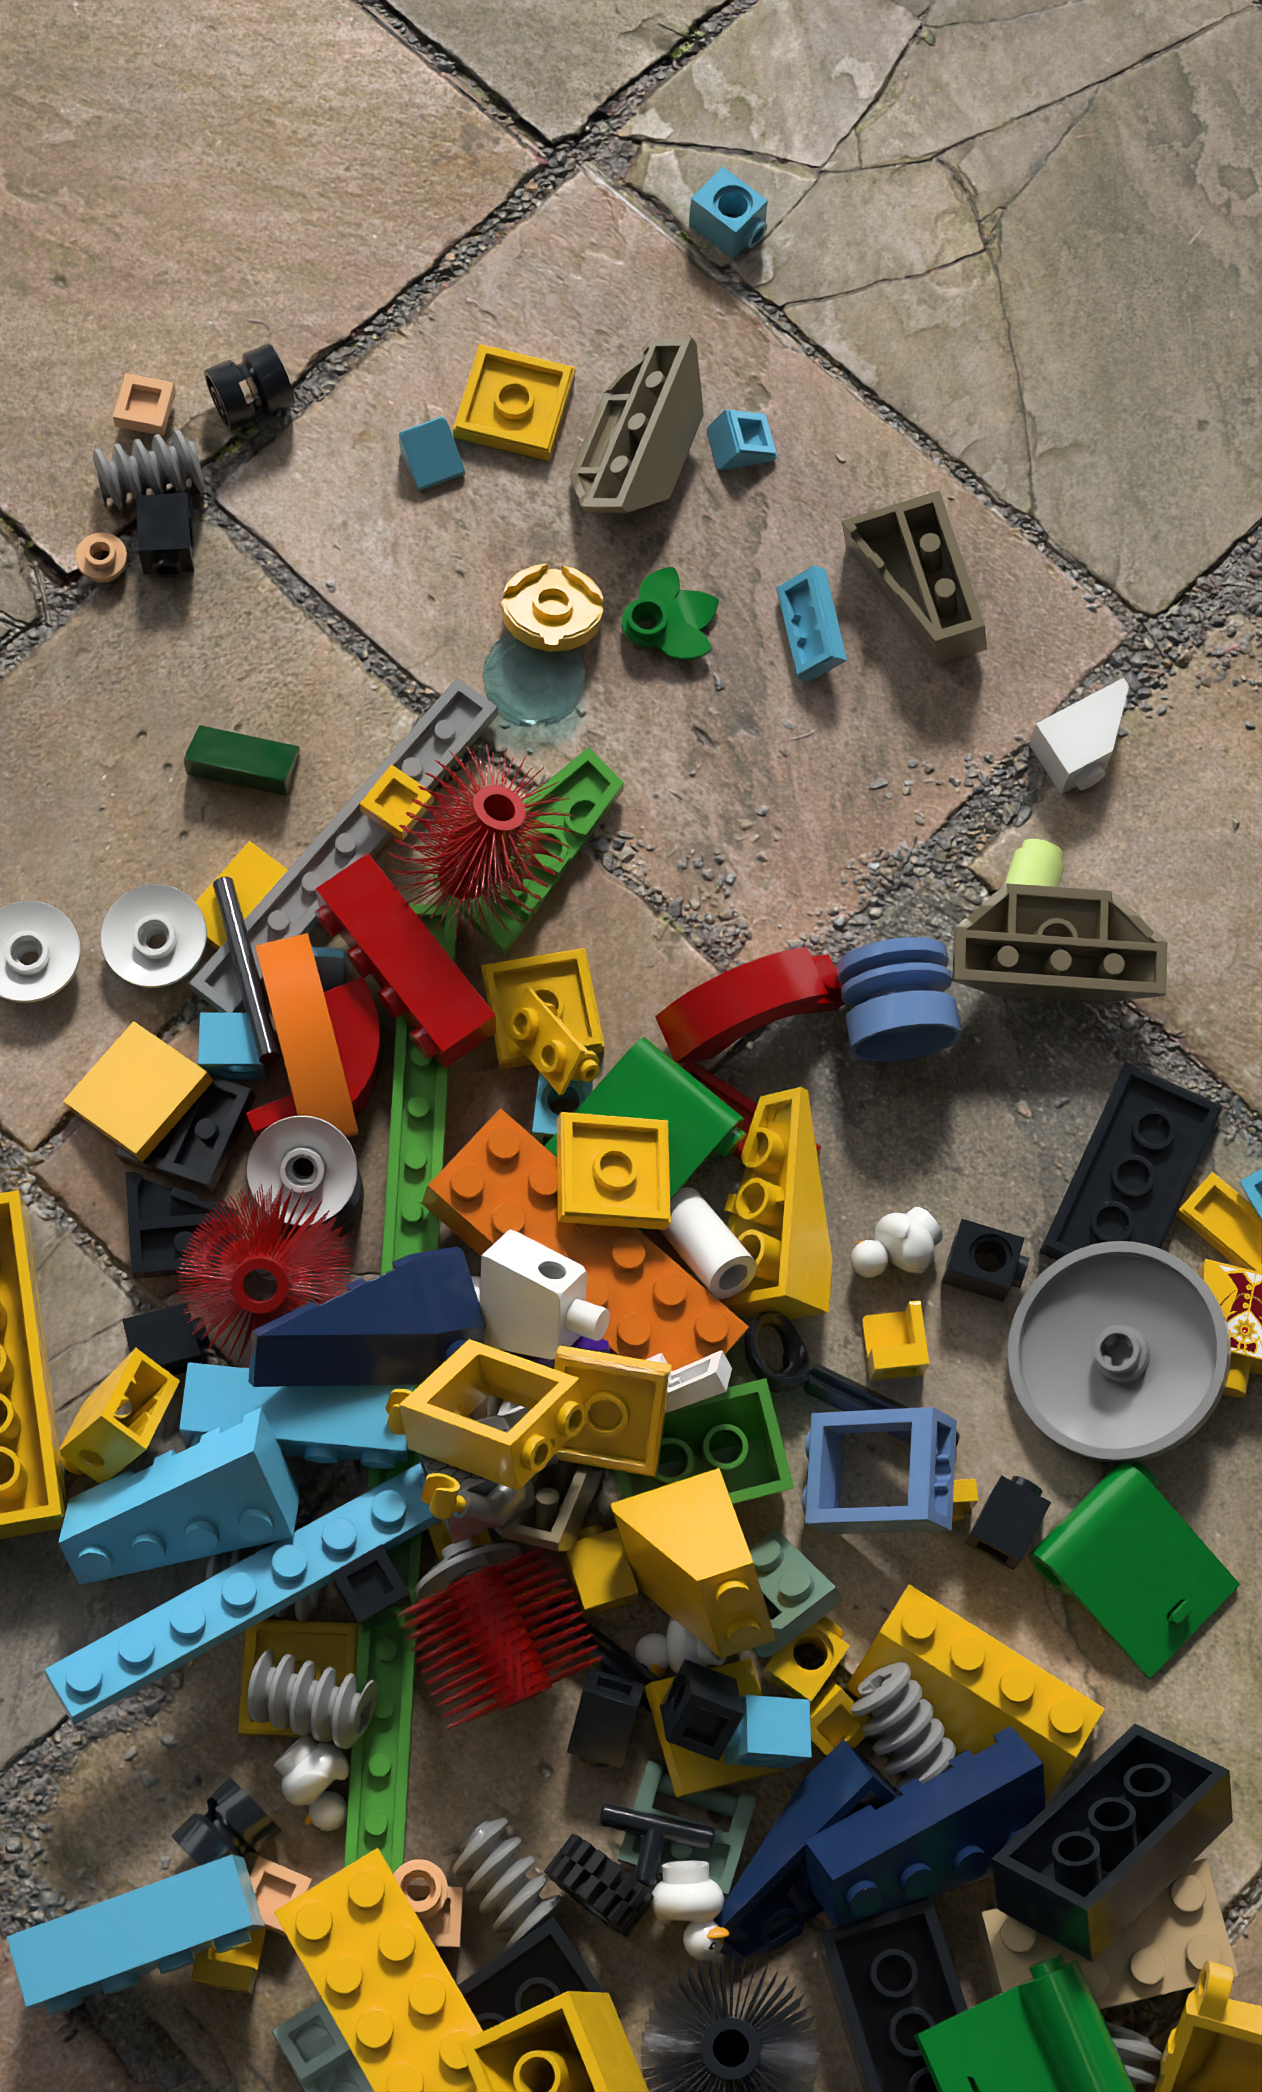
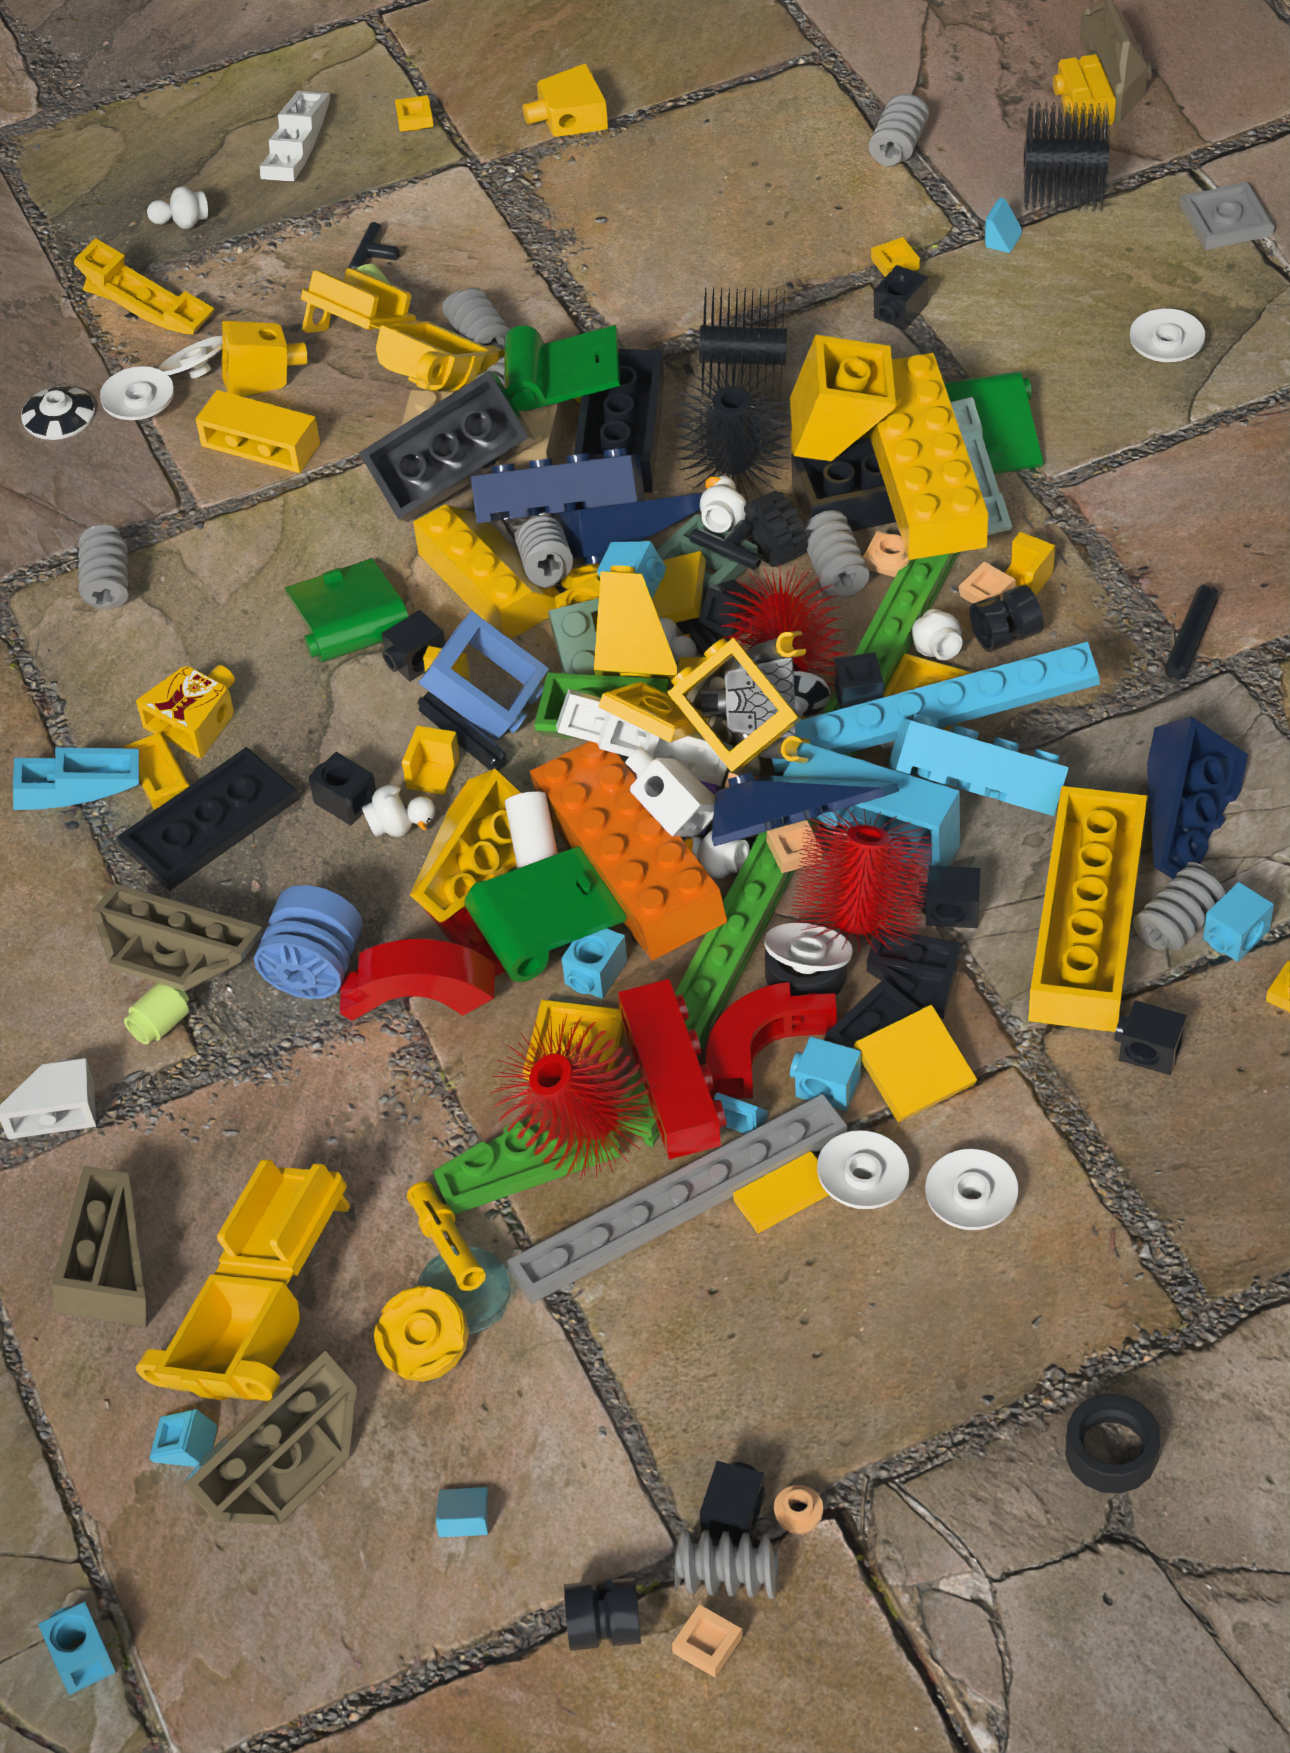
camera: 150 degrees left, 20 degrees down
medium azure wedge [6,1855,264,2015] -> none
yellow torso [59,1348,180,1483] -> none
dark green slope [184,725,300,796] -> none
black bar [213,877,280,1064] -> none
light grey piece [247,1649,379,1750] -> none
orange slope [255,933,359,1138] -> none
yellow plate [359,764,434,841] -> none
yellow tile [453,344,575,461] -> none
yellow hinge [505,987,600,1095] -> none
yellow tile [557,1112,671,1230] -> none
green plate [621,567,719,660] -> none
black brick [660,1659,744,1761] -> none
black piece [744,1311,811,1393] -> none
medium azure plate [776,566,847,682] -> none
light grey dish [1008,1241,1231,1463] -> none
none -> yellow piece [136,1159,350,1401]
none -> yellow pin [406,1181,486,1291]

